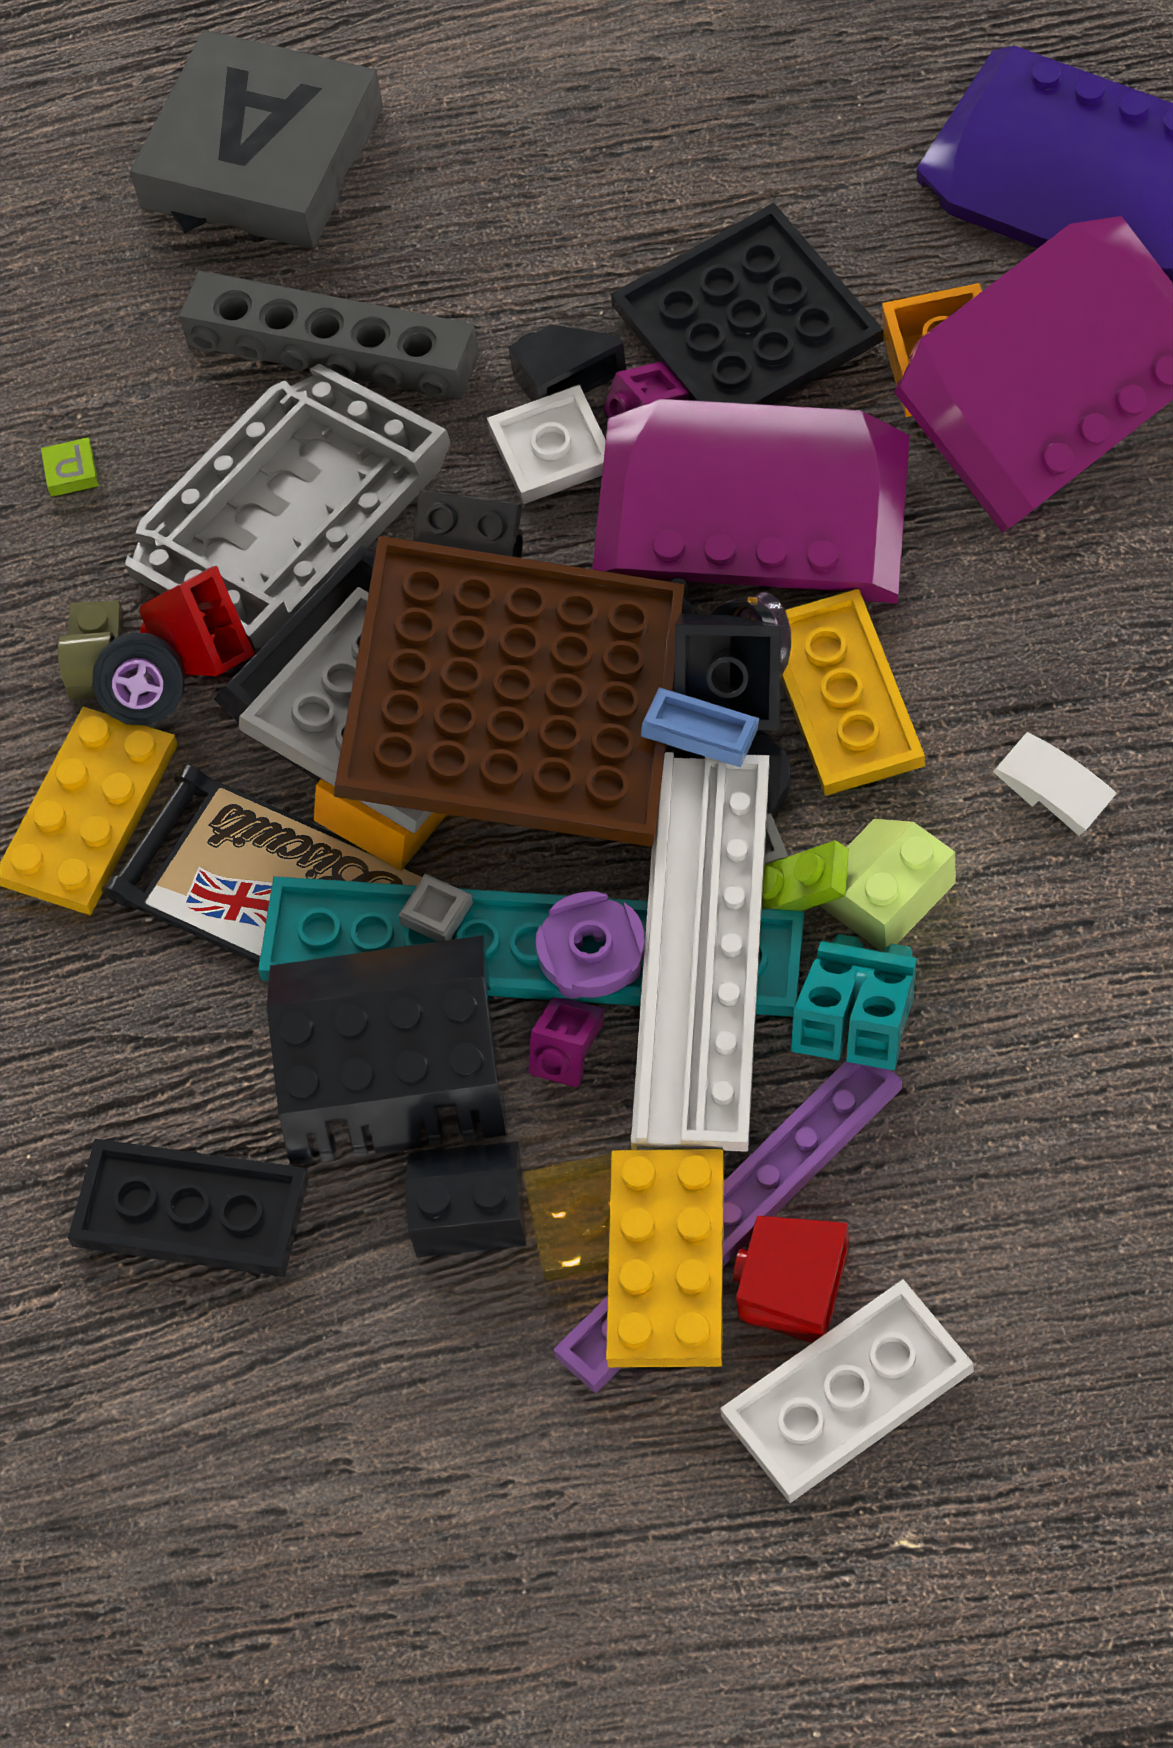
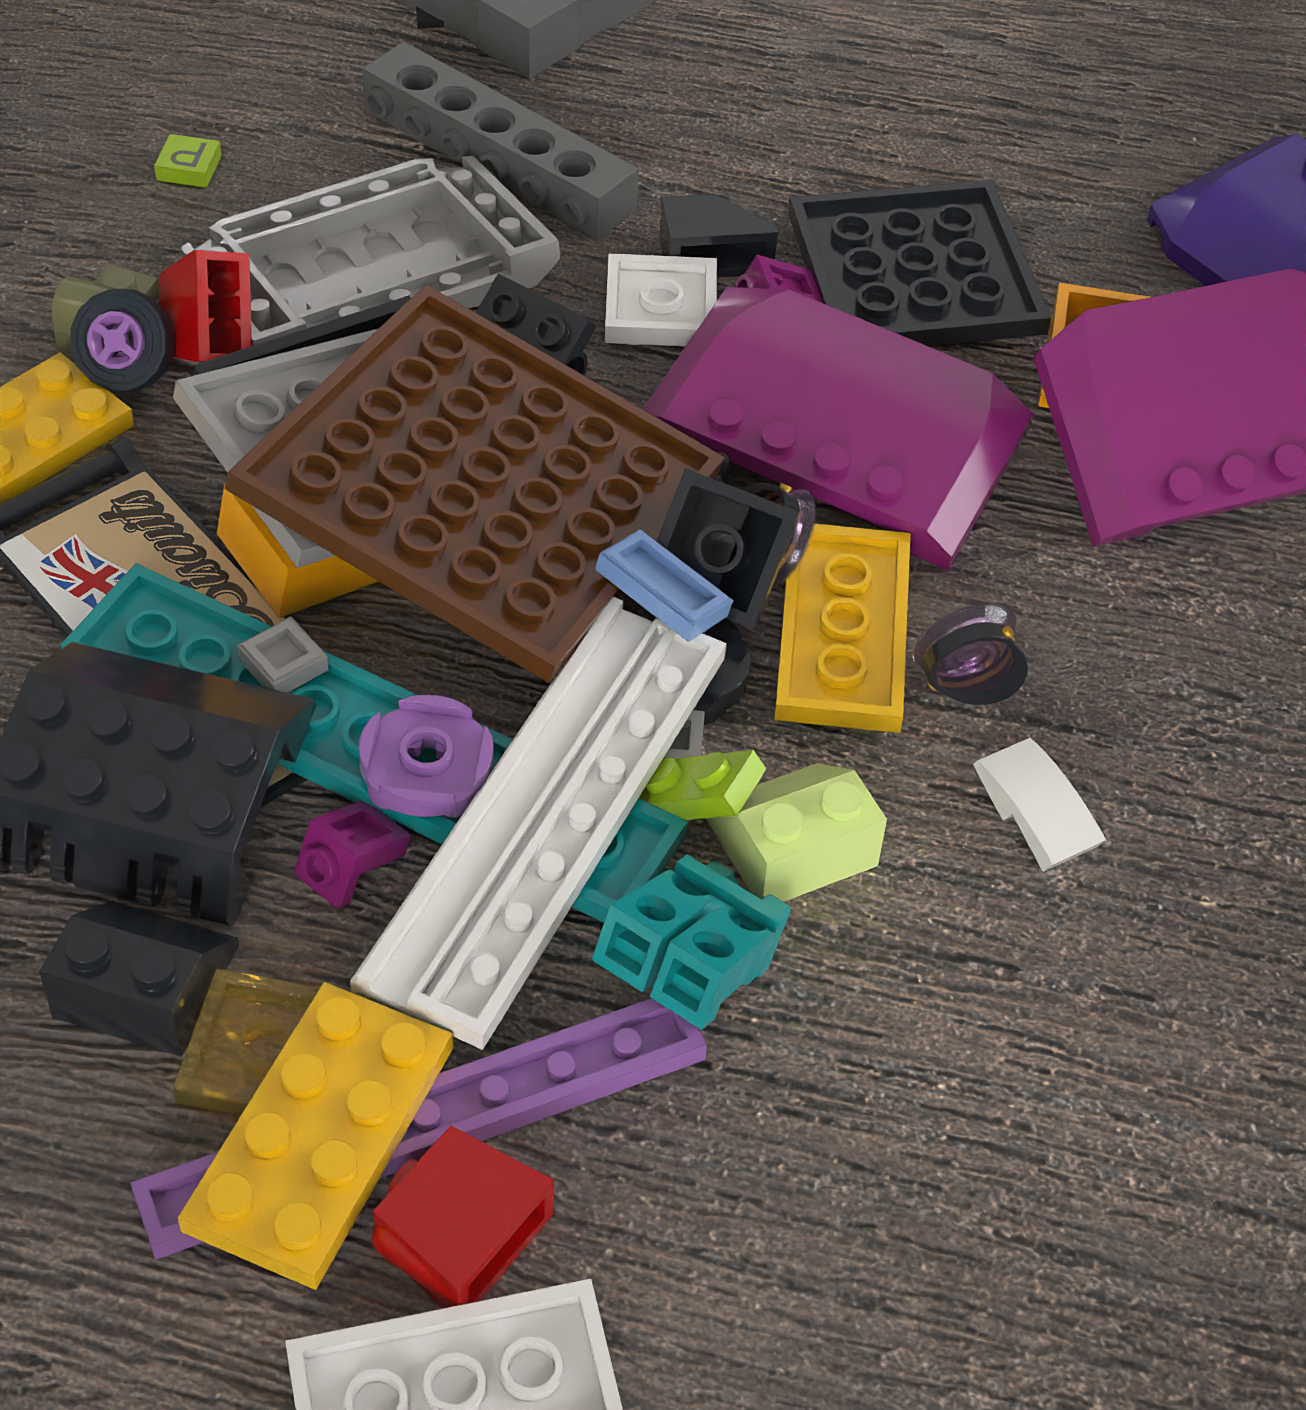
camera: 10 degrees right, 10 degrees down
none -> piece [912,605,1028,705]

